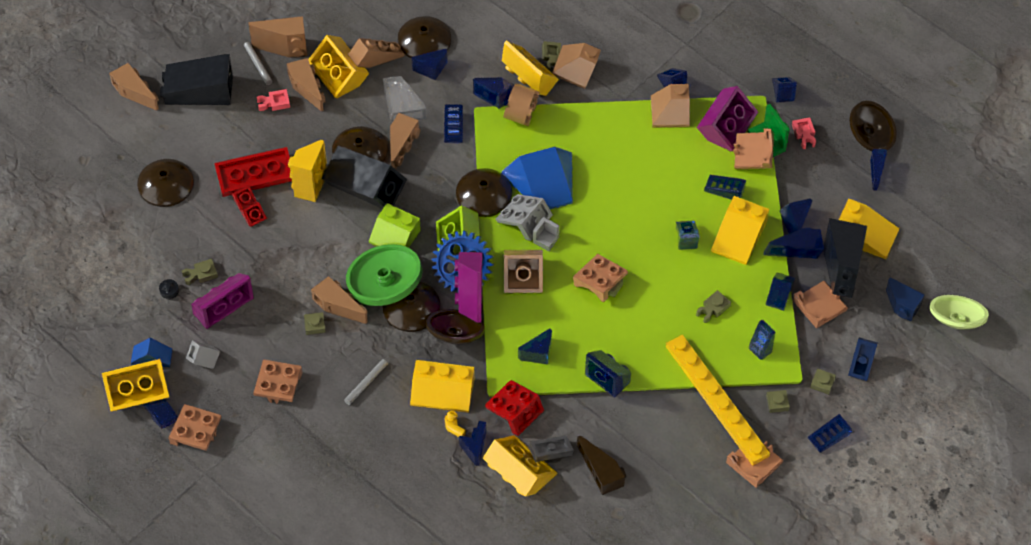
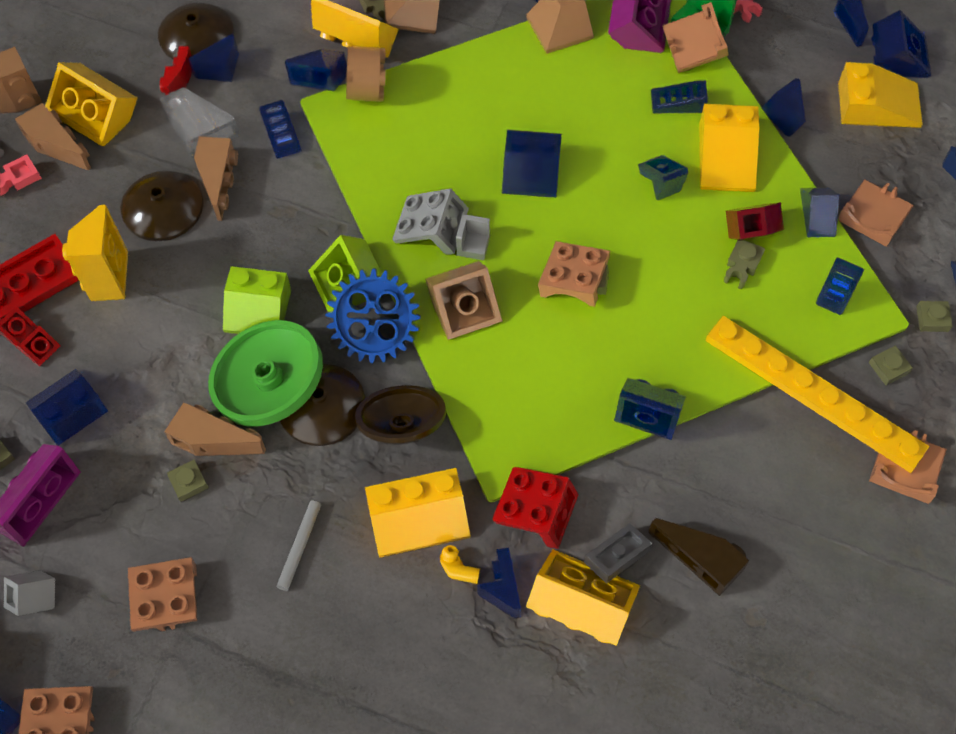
camera: 20 degrees left, 5 degrees up
black slope [321,146,407,209] -> none
medium nougat slope [348,38,405,68] -> none
magenta slope [455,252,483,323] -> none
dark brown dish [456,168,512,217] -> none
blue wedge [501,147,573,210] -> none
slope [518,328,552,364] -> none
clear blue slope [763,228,824,259] -> none
black slope [823,218,867,298] -> none
none -> clear blue slope [25,369,108,446]
none -> red slope [159,46,194,103]
none -> clear blue slope [502,130,562,198]
none -> dark red slope [726,202,784,239]
none -> clear blue slope [871,10,931,78]

